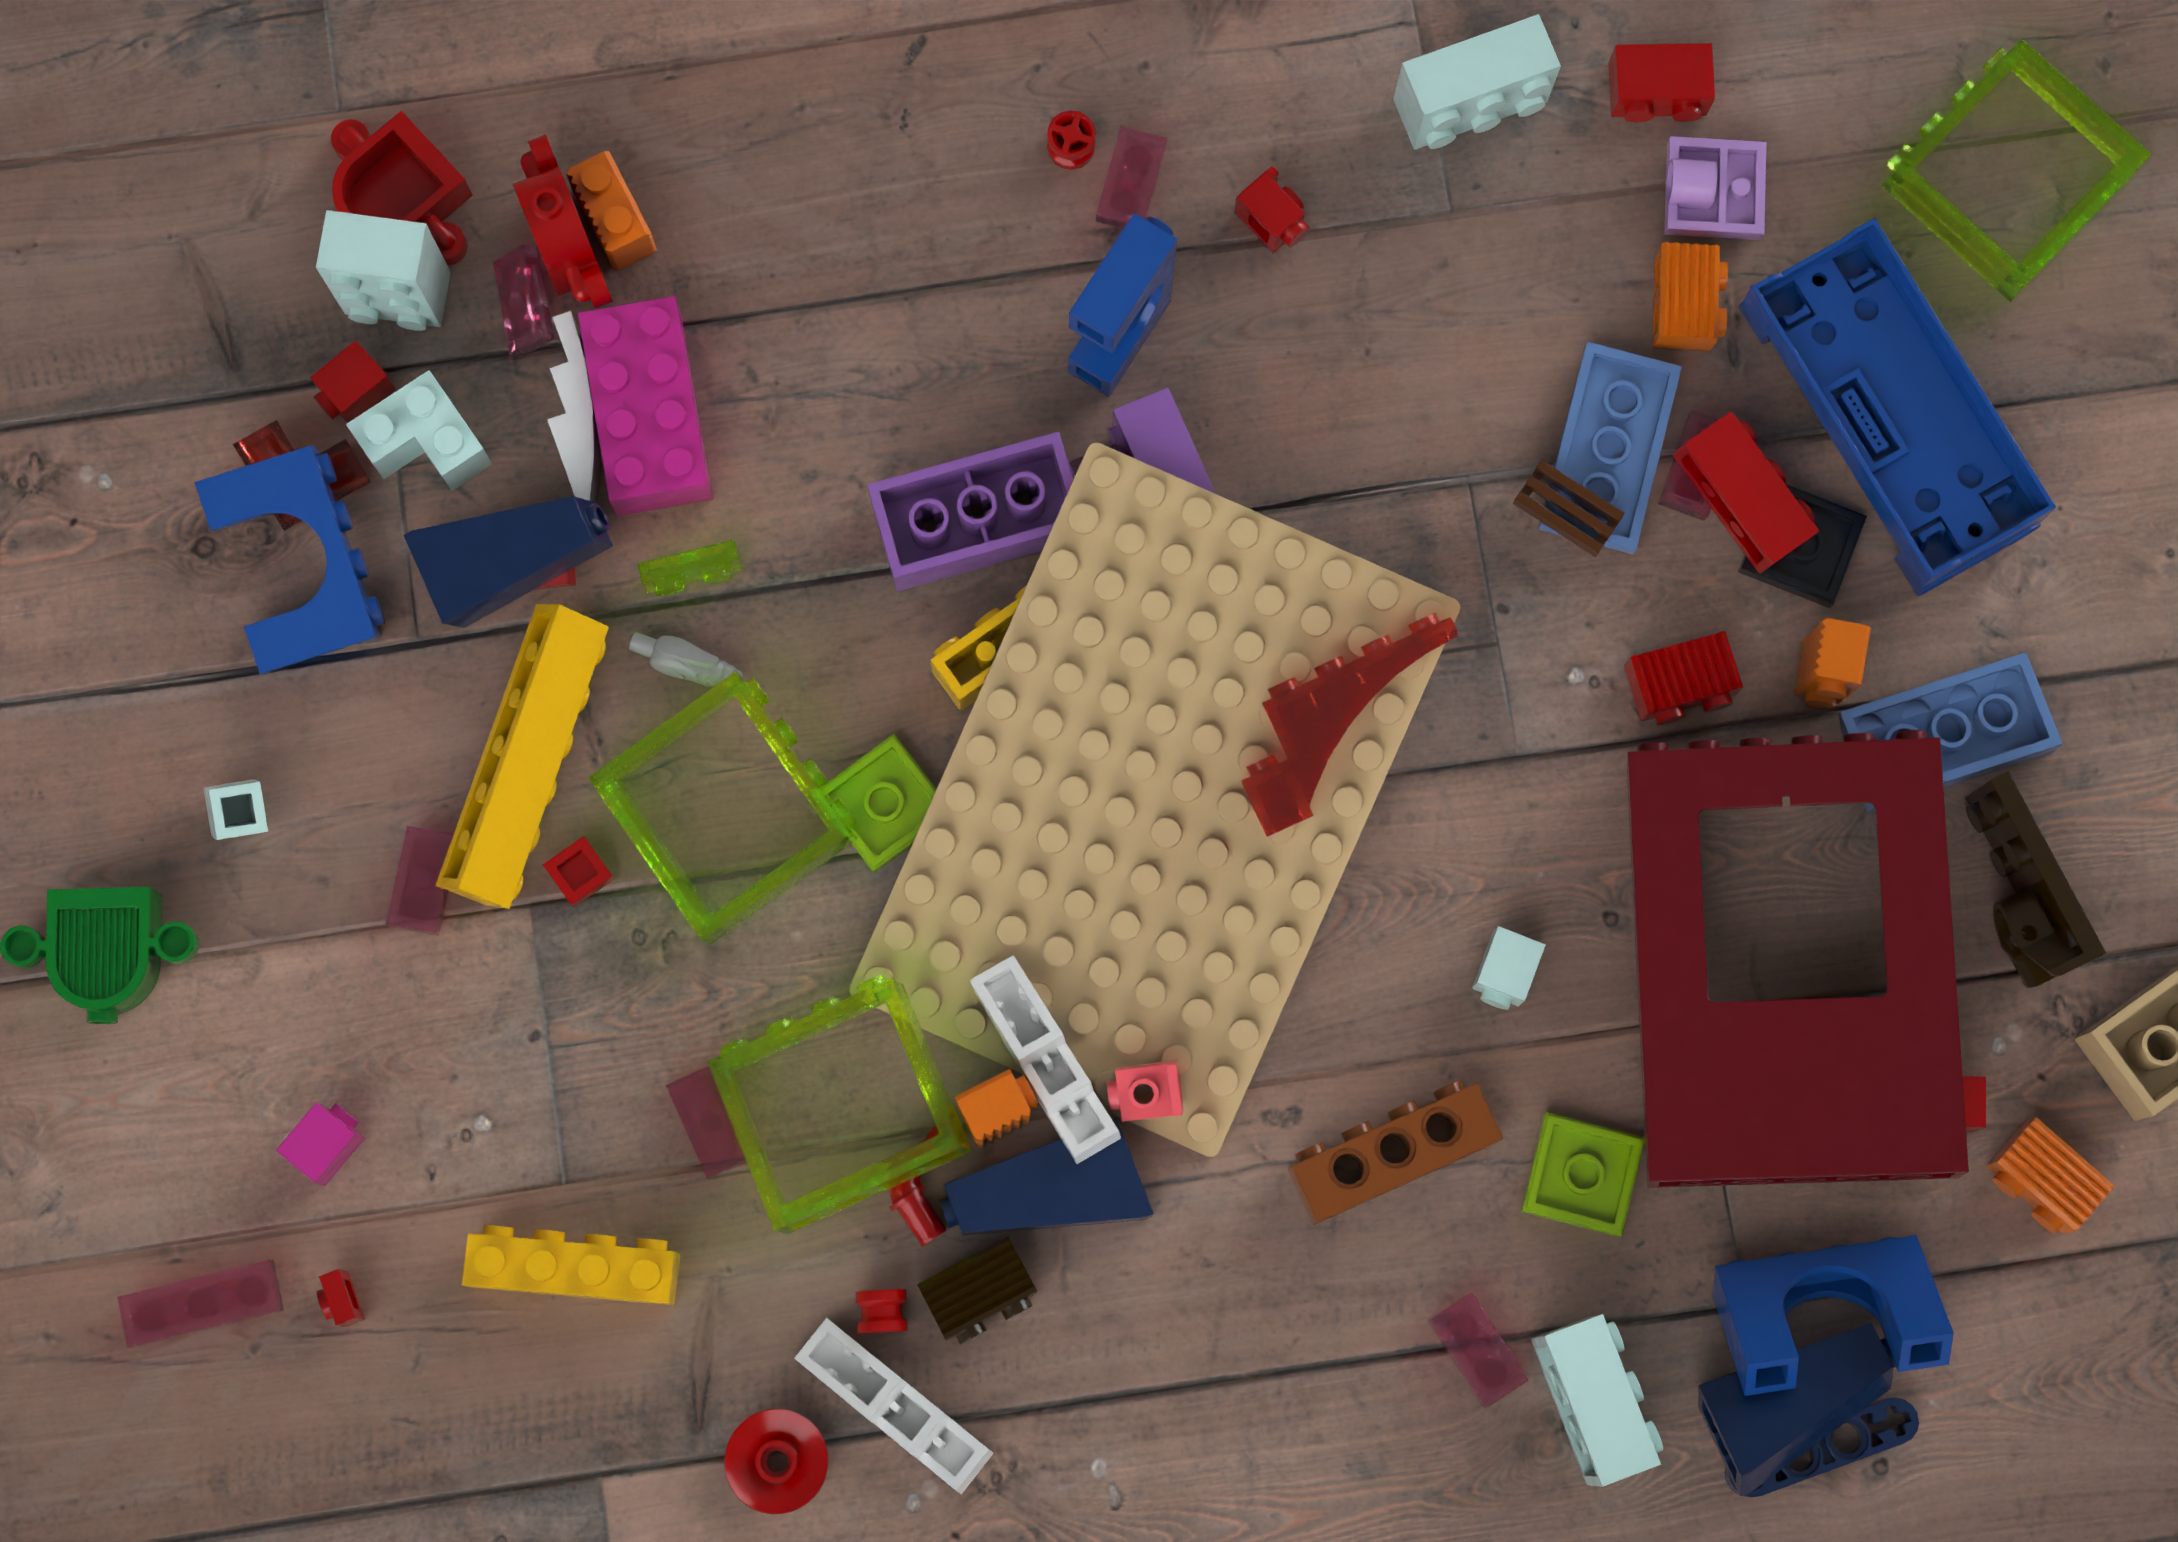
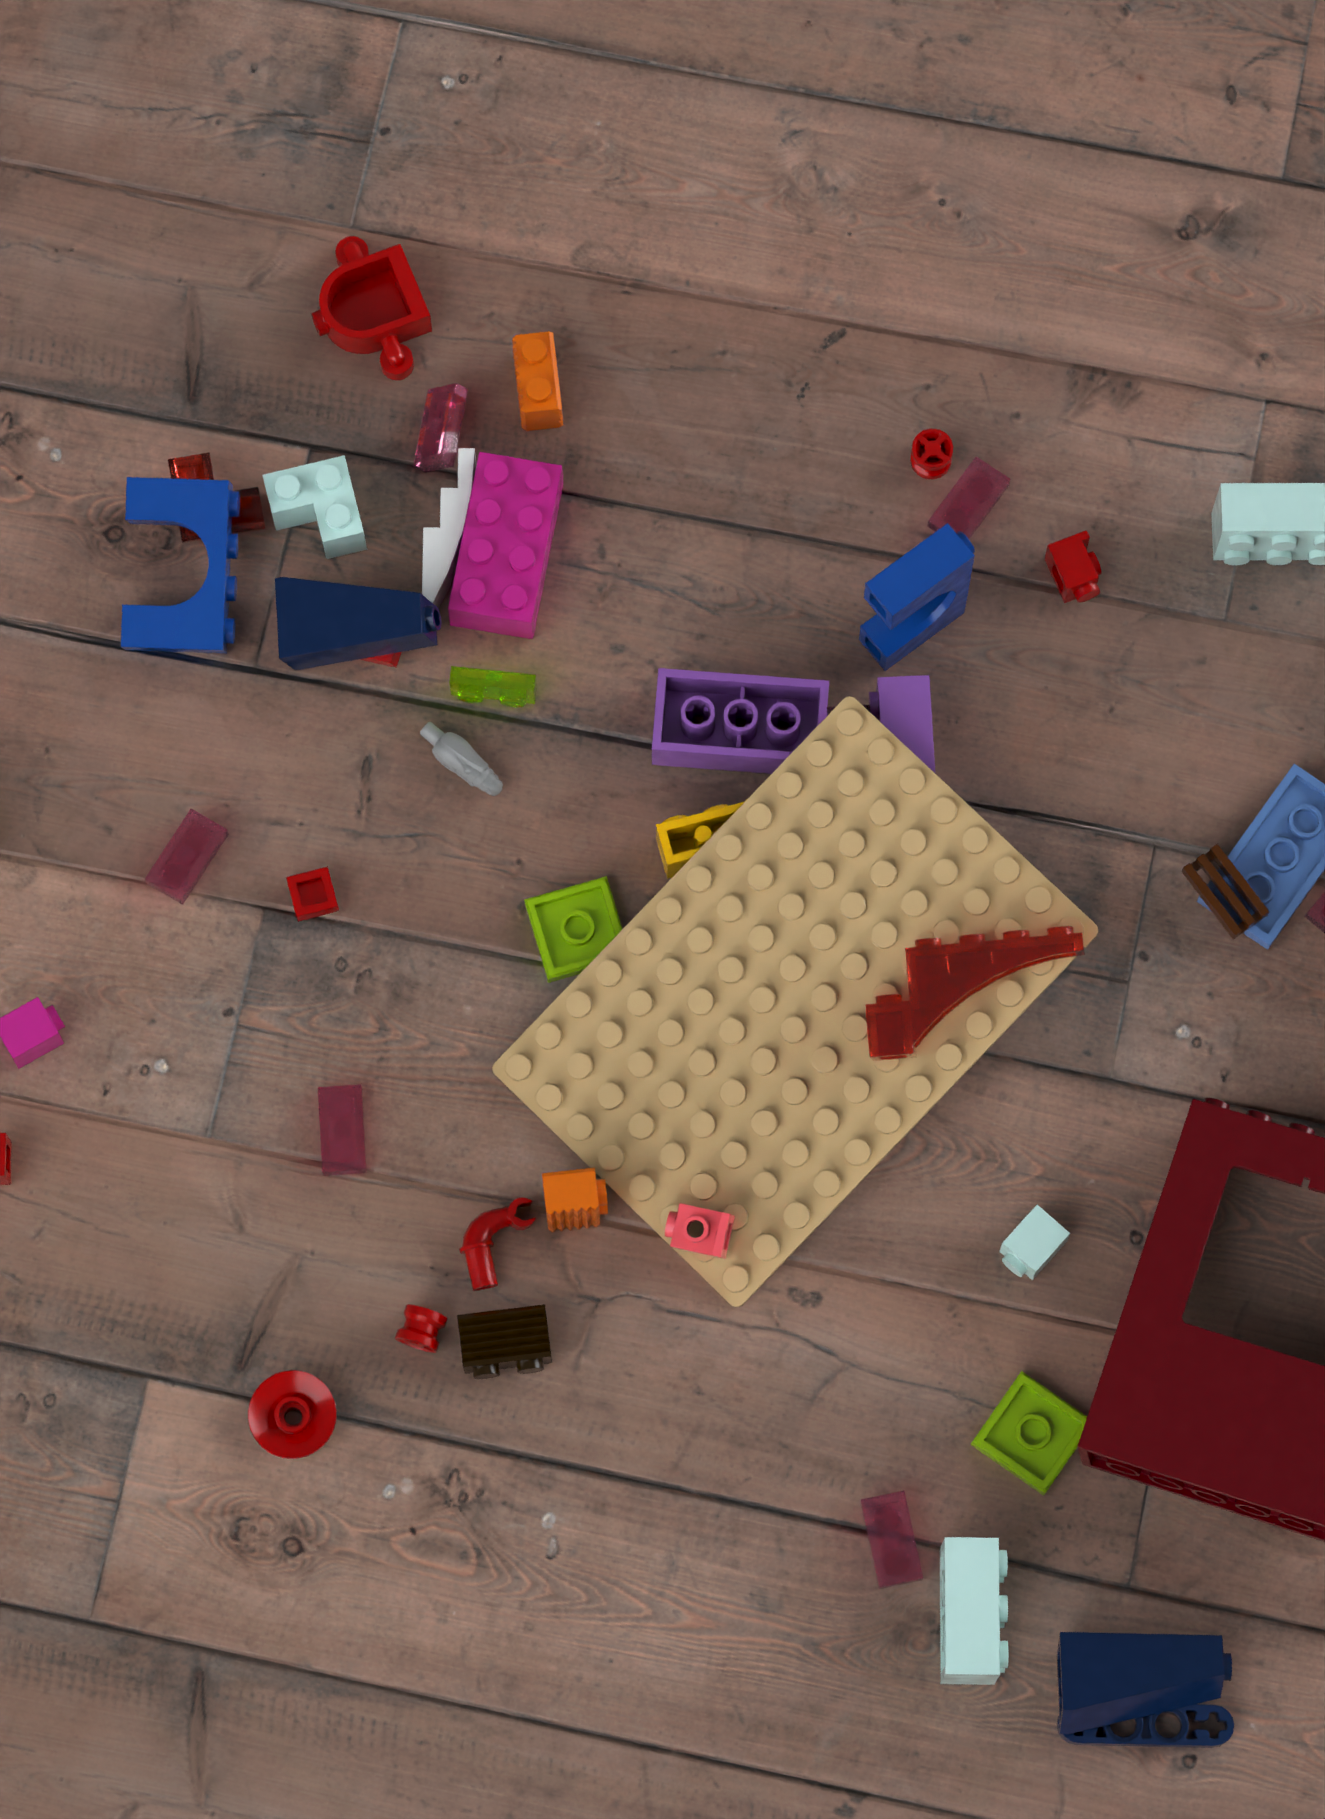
camera: 25 degrees right, 5 degrees down
light aqua brick [203,779,268,840] -> none
red brick [310,340,396,423] -> none
light aqua brick [316,210,451,331] -> none
yellow brick [435,604,609,909] -> none
yellow brick [462,1225,681,1305] -> none
red piece [513,134,613,308] -> none
clear neon green window [588,671,858,944] -> none
clear neon green window [707,976,972,1235] -> none
white slope [794,1318,994,1495] -> none
dark blue slope [938,1118,1154,1236] -> none
white slope [969,955,1121,1164] -> none
dark orange brick [1288,1080,1503,1225] -> none
red brick [1624,631,1743,725] -> none
blue arch [1713,1235,1954,1396] -> none

